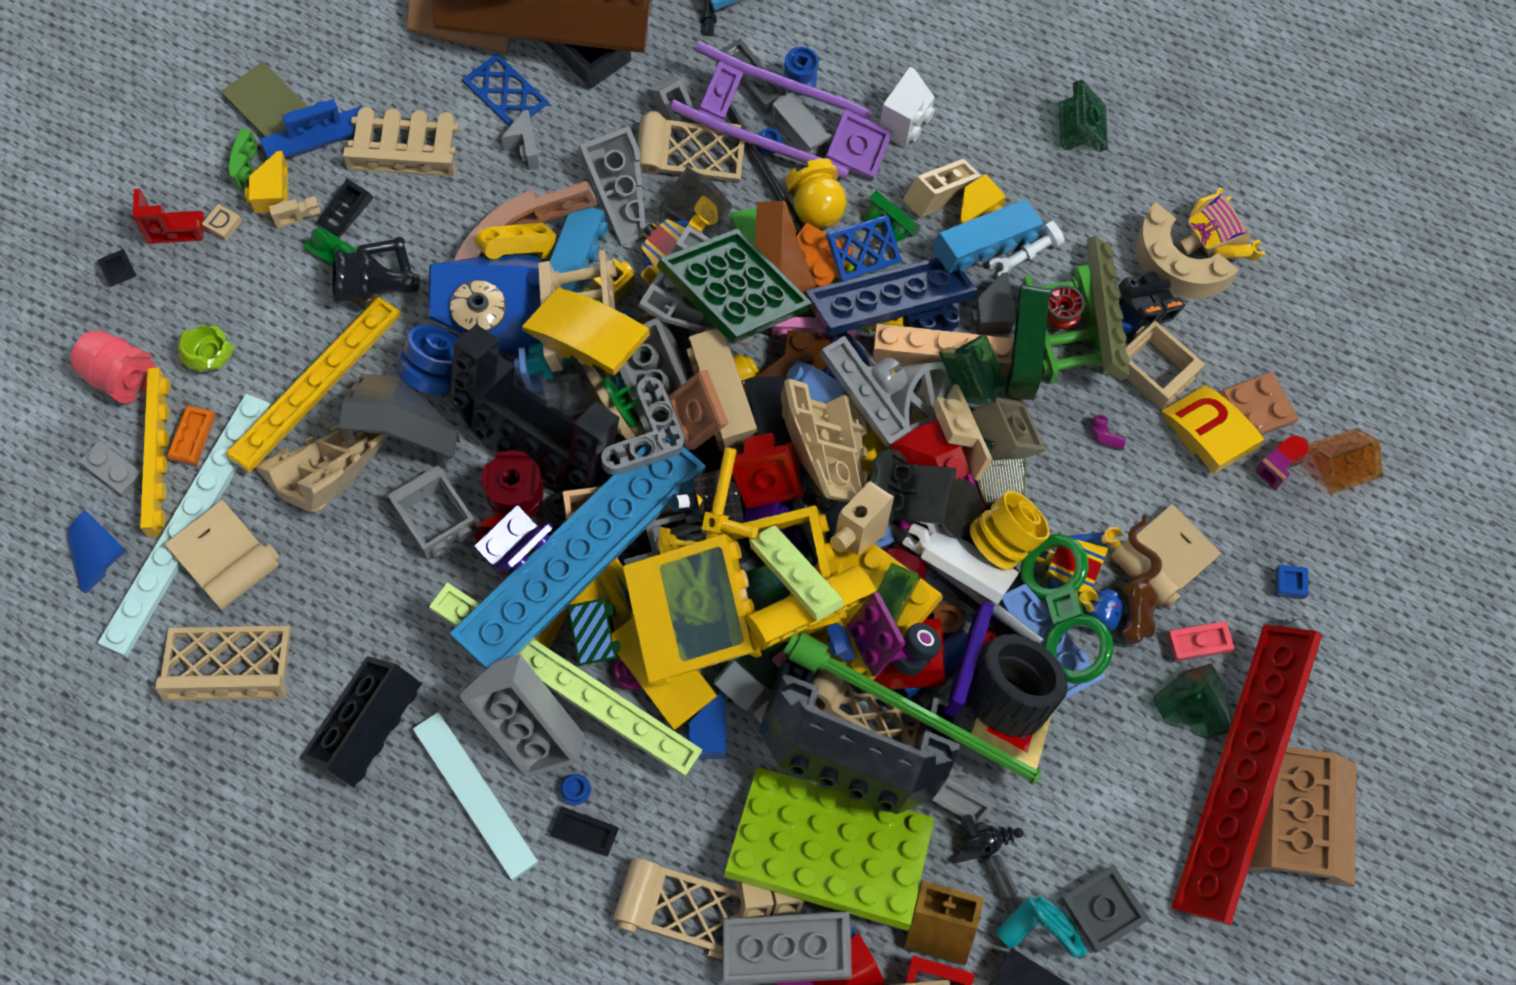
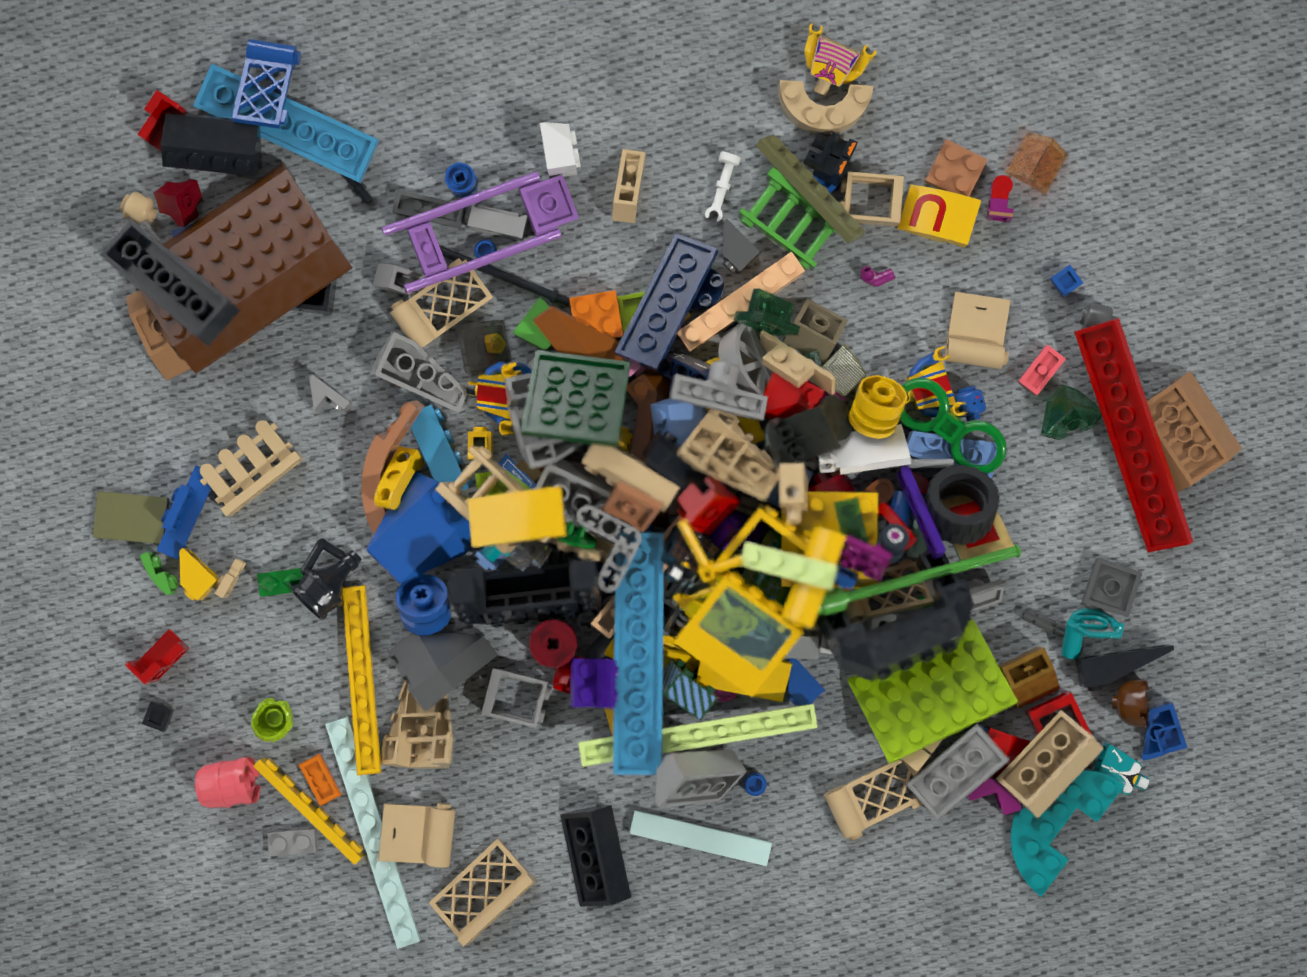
camera: 35 degrees left, 20 degrees up
blue slope [67,510,126,594] -> none
tan tile [202,204,242,241] -> none
black slope [317,178,374,238] -> none
tan dish [449,280,507,331] -> none
blue window [462,53,550,126] -> none
black tile [550,806,619,857] -> none
yellow tile [784,159,847,229] -> none
blue window [825,215,902,282] -> none
green tile [863,190,920,242] -> none
dark azure brick [932,199,1044,273] -> none
black piece [949,814,1024,864] -> none
yellow slope [959,174,1006,225] -> none
dark green beam [1005,284,1050,401] -> none
red wheel [1047,285,1085,329] -> none
clear green bracket [1059,79,1108,152] -> none
reddish brown animal [1122,515,1162,647] -> none

